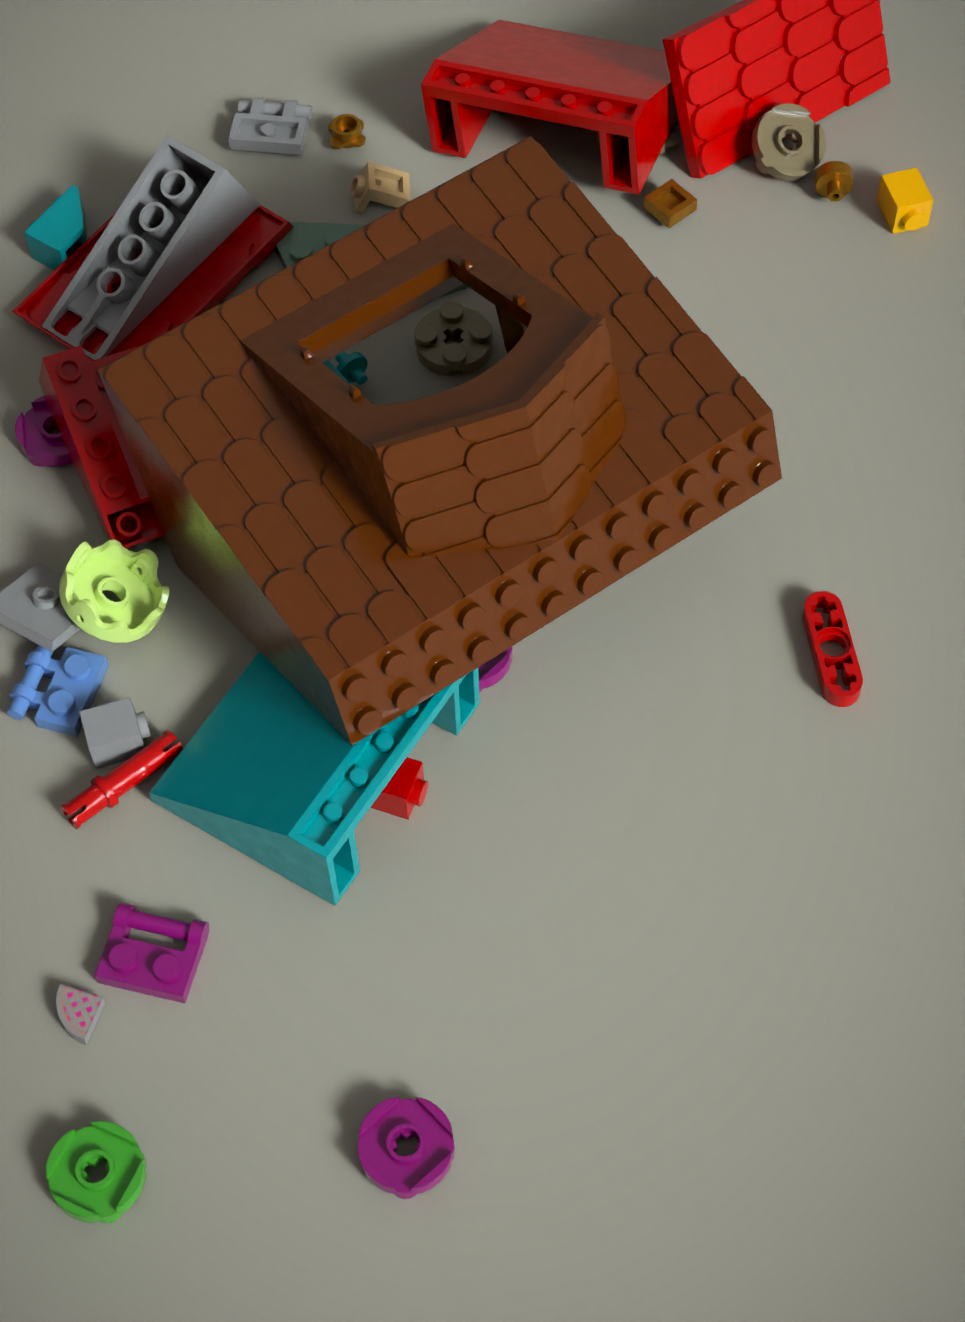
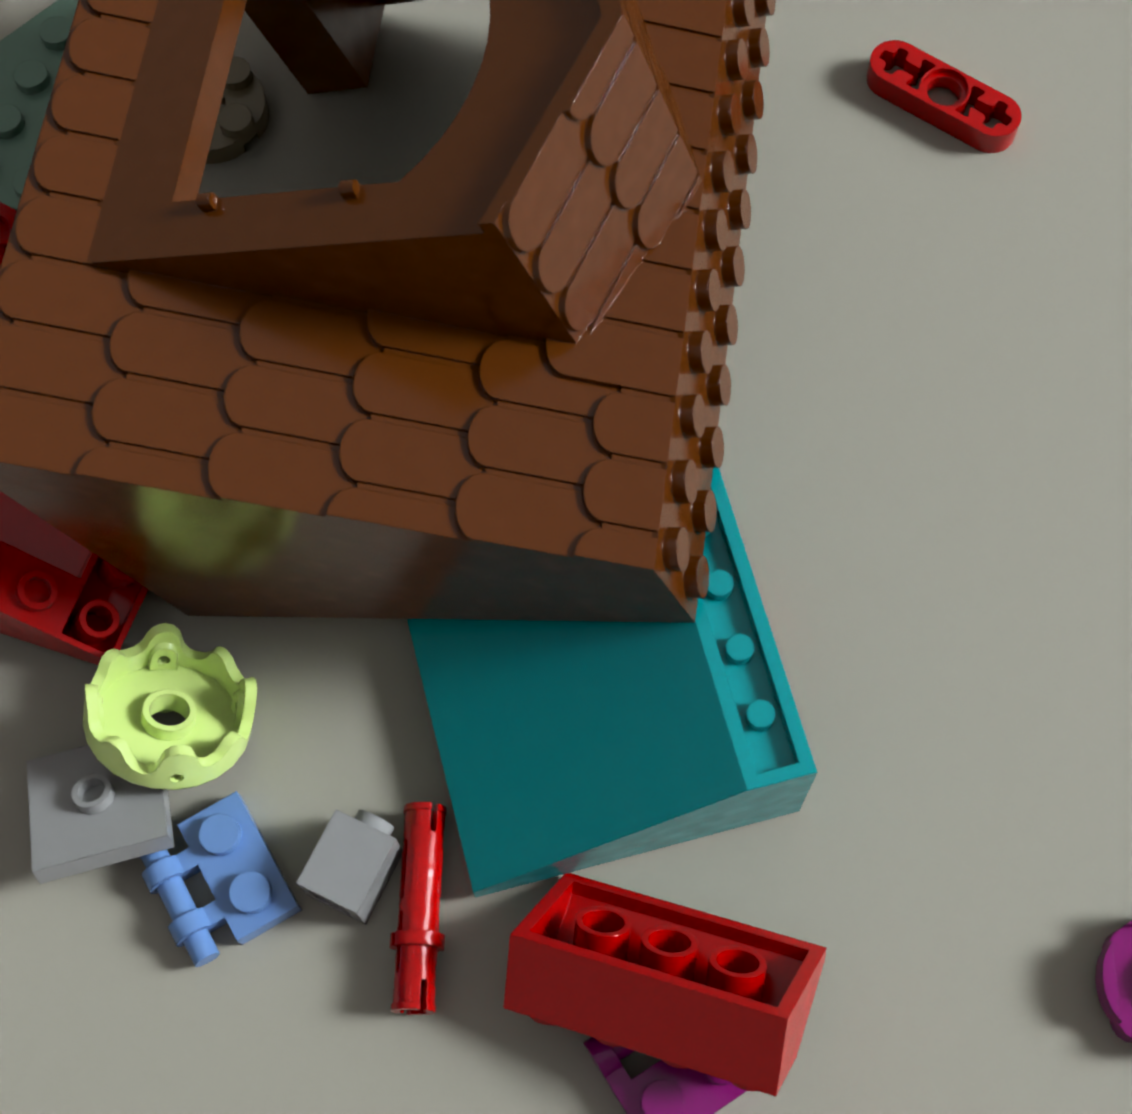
camera: 45 degrees left, 10 degrees up
none -> red slope [503,873,827,1097]

